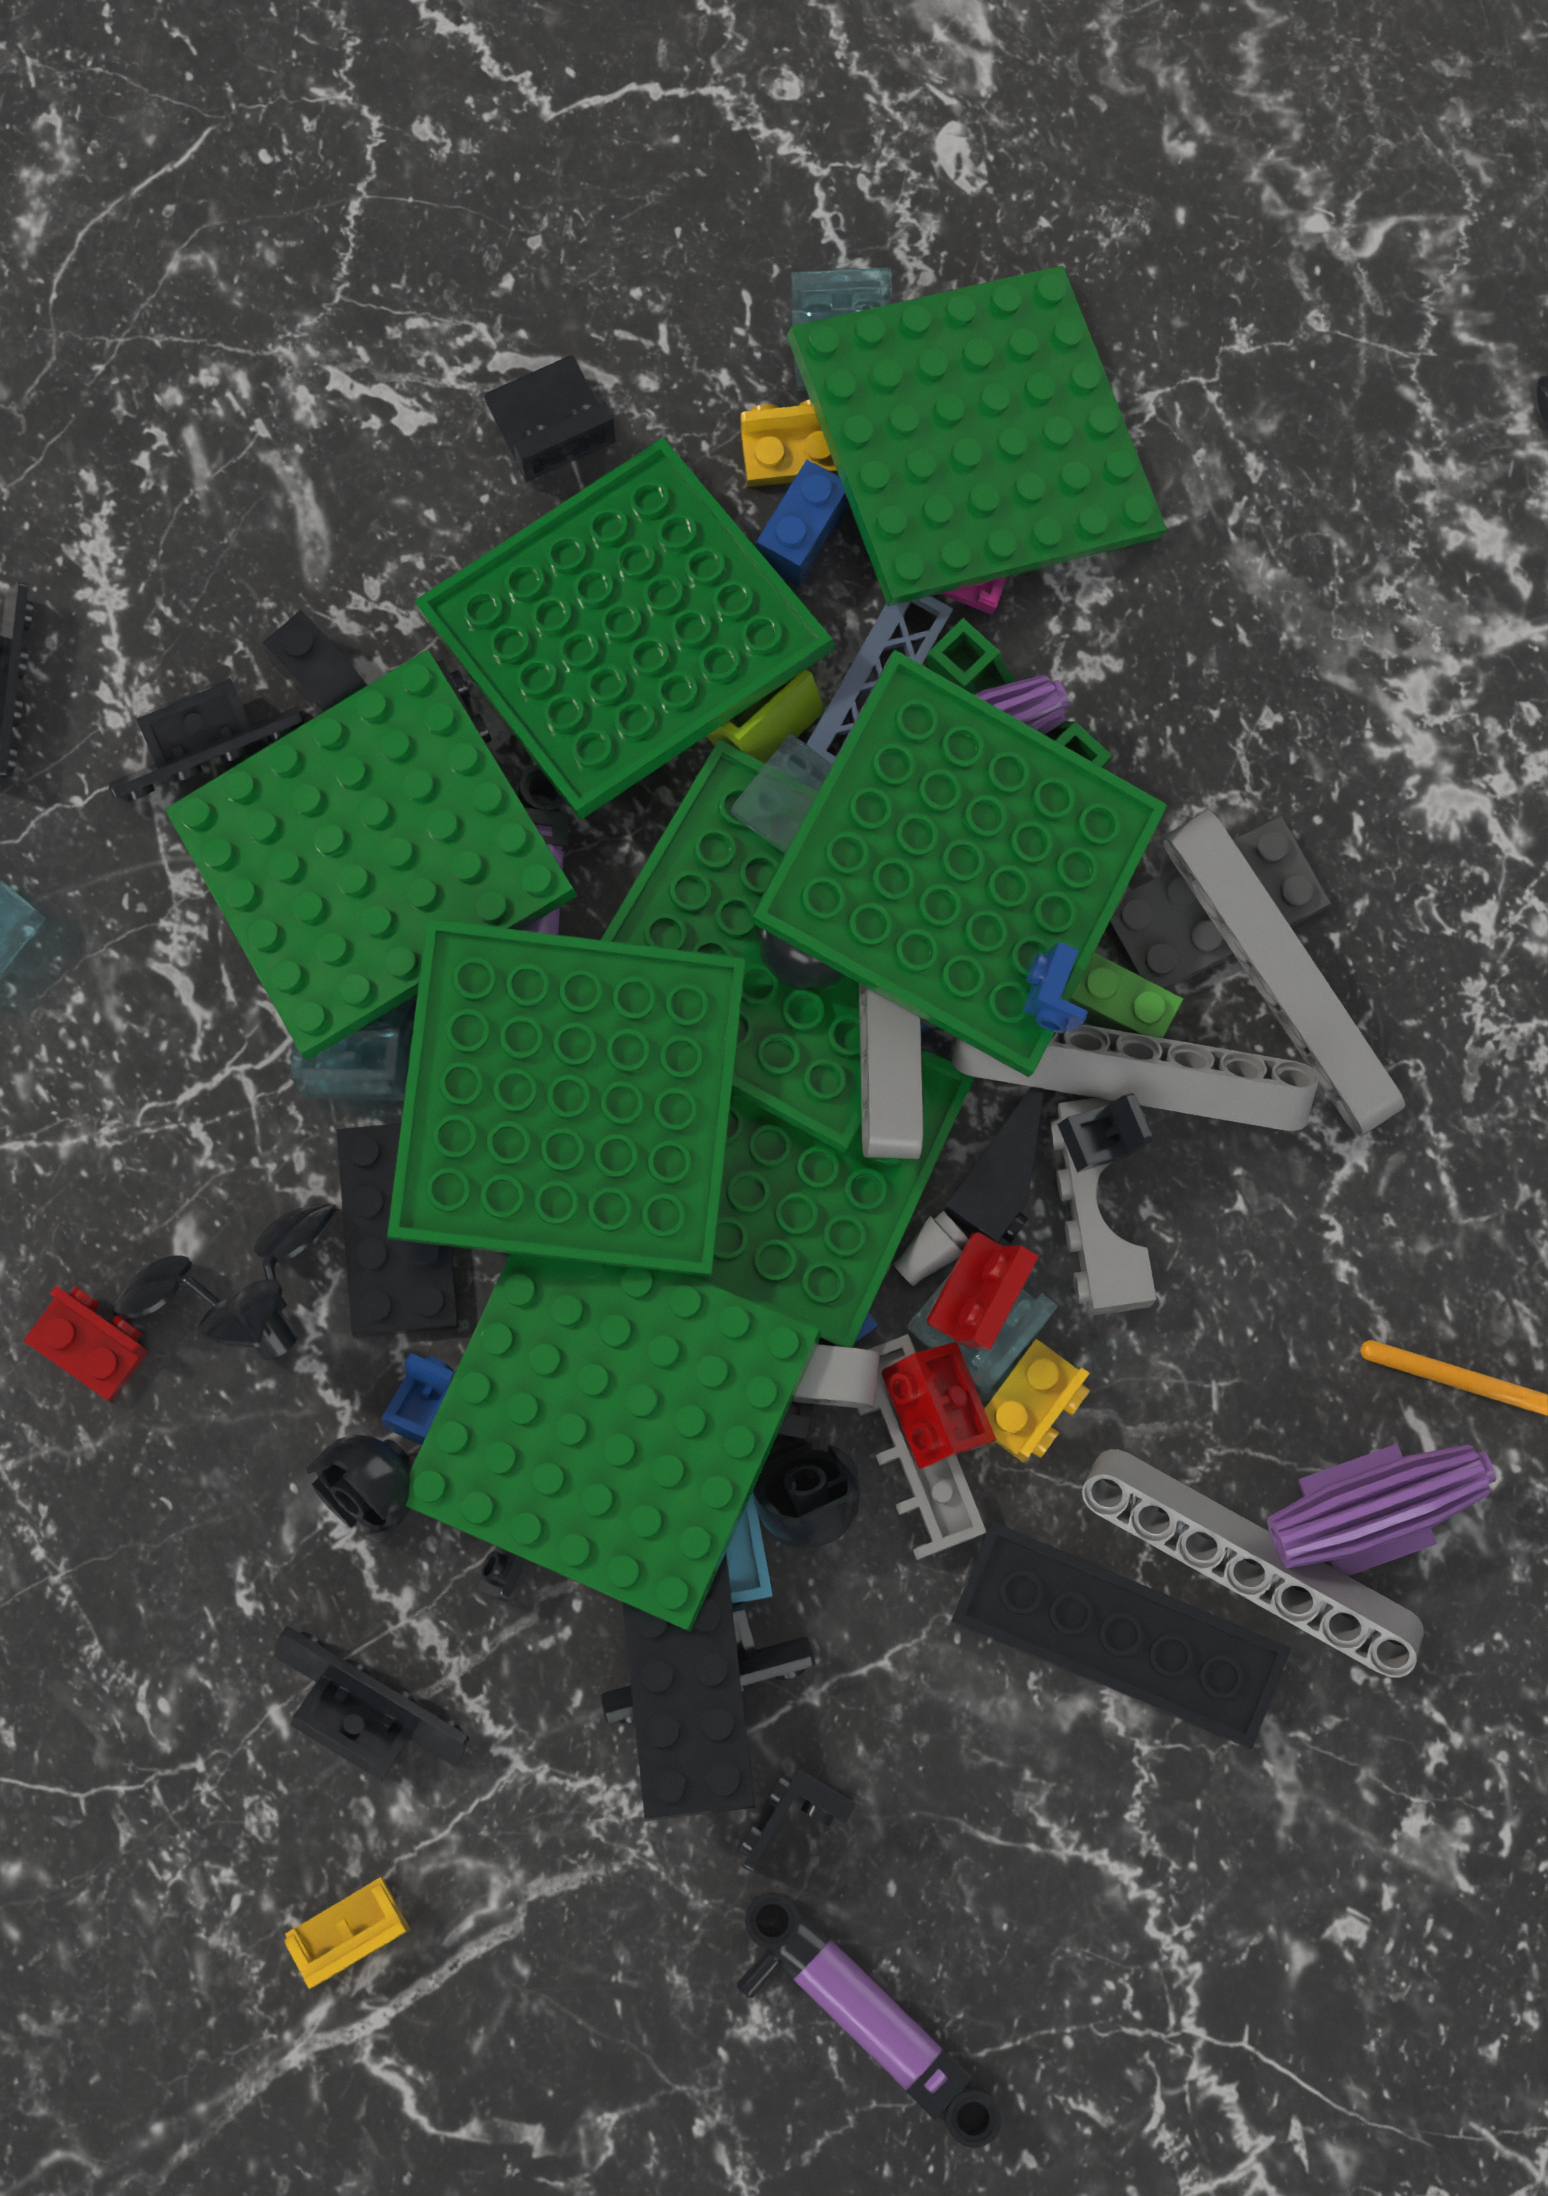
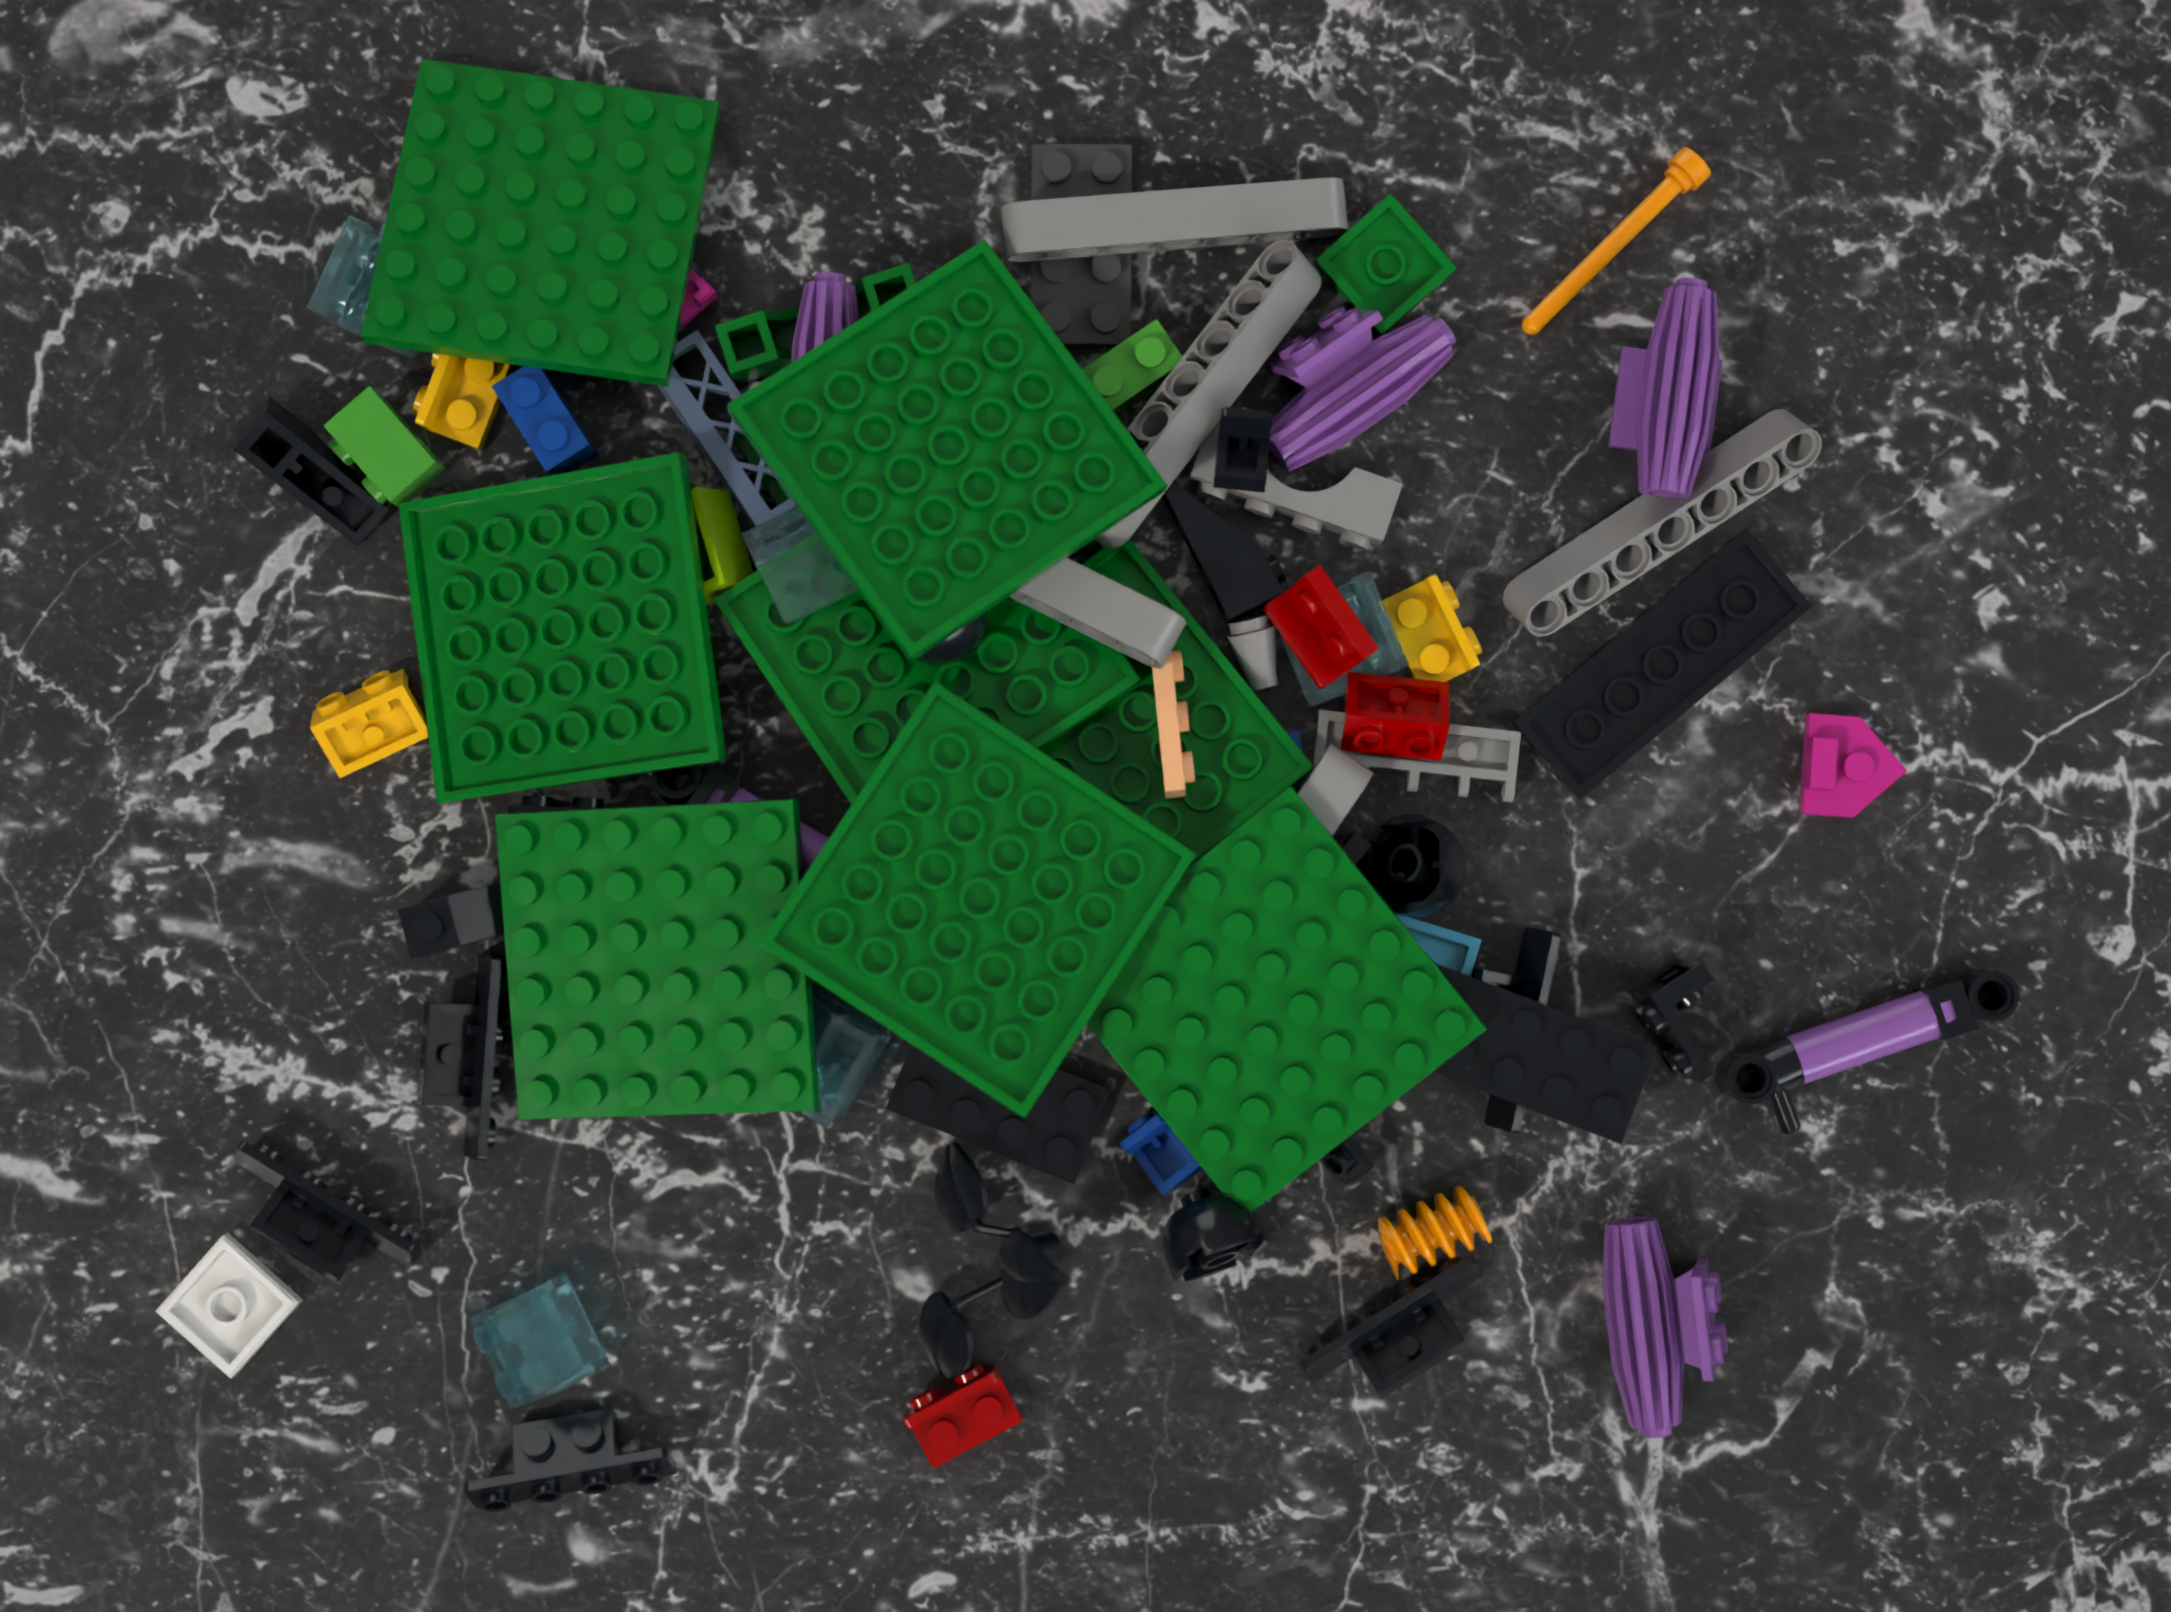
camera: 60 degrees left, 10 degrees up
yellow hinge [284,1877,411,1989] -> none
black bracket [484,355,616,483] -> none
blue bracket [1022,942,1088,1033] -> none
none -> black slope [234,396,390,546]
none -> yellow bracket [310,669,428,778]
none -> bright green brick [323,386,447,507]
none -> light nougat plate [1151,650,1195,799]
none -> medium lavender plate [1268,306,1456,472]
none -> green plate [1313,194,1457,337]
none -> light orange piece [1378,1185,1492,1281]
none -> medium lavender plate [1602,1216,1728,1438]
none -> dark pink plate [1799,713,1907,818]

